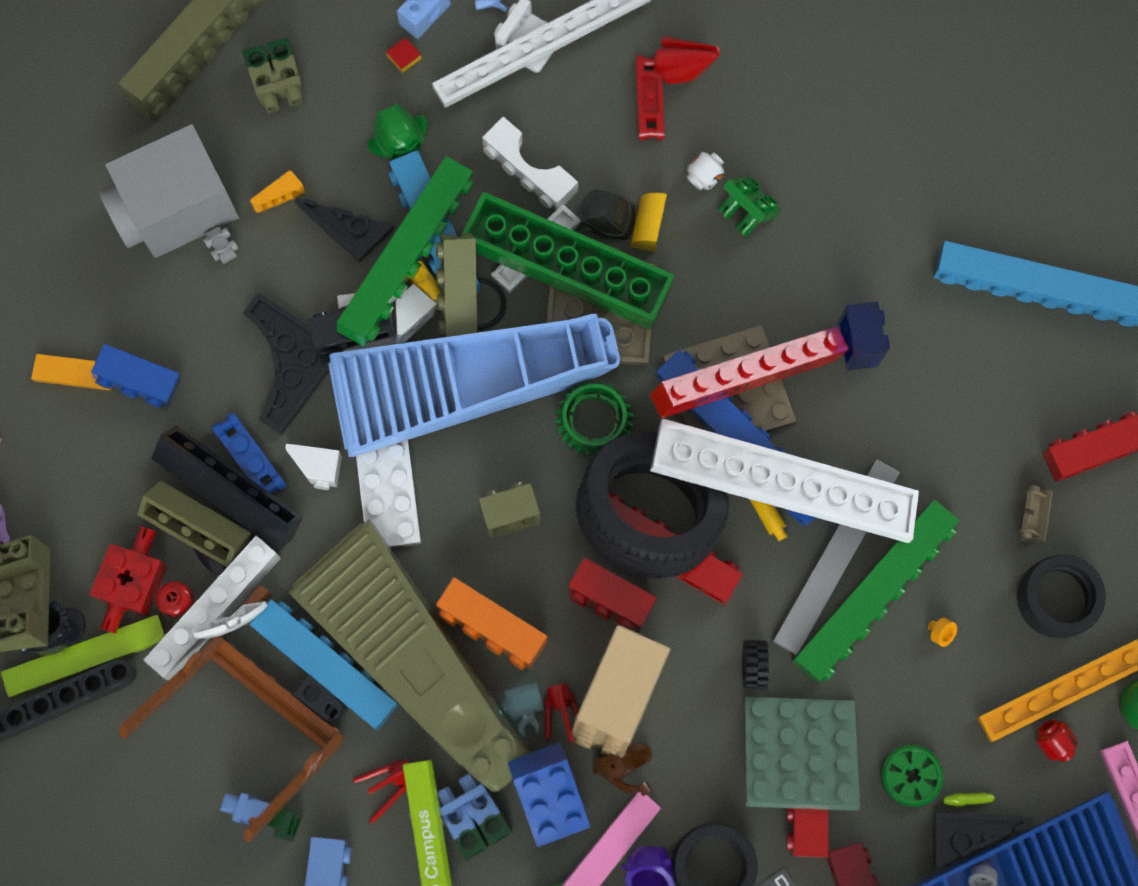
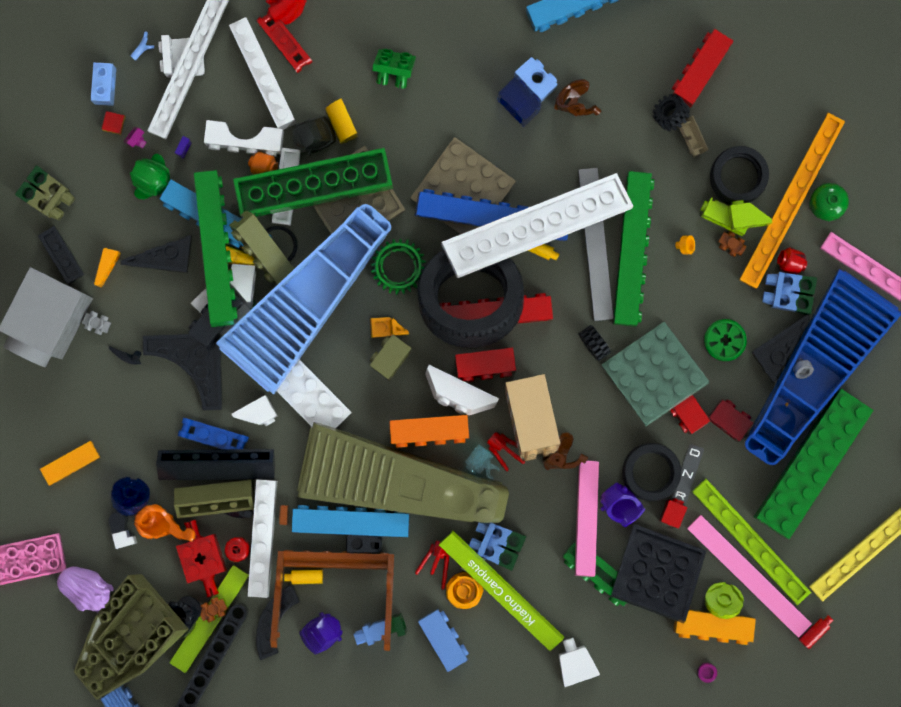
camera: 35 degrees left, 10 degrees up
blue brick [91,344,180,408] -> none
white brick [193,601,267,639] -> none
blue brick [507,742,590,847] -> none
brick [650,326,849,419] -> none
white head [686,152,725,191] -> none
lime piece [942,793,995,806] -> none
none -> black plate [38,226,85,285]
none -> black bar [109,346,142,365]
none -> leg [109,512,137,549]
none -> clear blue cylinder [111,477,150,516]
none -> magenta hinge [123,127,147,149]
none -> orange hair [134,504,196,542]
none -> dark purple tile [175,136,192,159]
none -> dark orange piece [200,597,228,623]
none -> white brick [229,17,296,130]
none -> orange head [248,152,278,175]
none -> black tile [256,584,300,660]
none -> yellow cylinder [284,570,323,584]
none -> dark purple helmet [299,612,343,655]
none -> light orange slope [370,317,409,338]
none -> white wedge [425,365,499,415]
none -> light orange hat [446,572,484,609]
none -> light blue brick [514,57,558,103]
none -> reddish brown helmet [554,79,601,116]
none -> black tyre [652,94,690,131]
none -> lime window [700,197,748,237]
none -> dark orange piece [718,231,747,257]
none -> lime slope [728,200,772,231]
none -> medium blue hips [762,272,817,315]

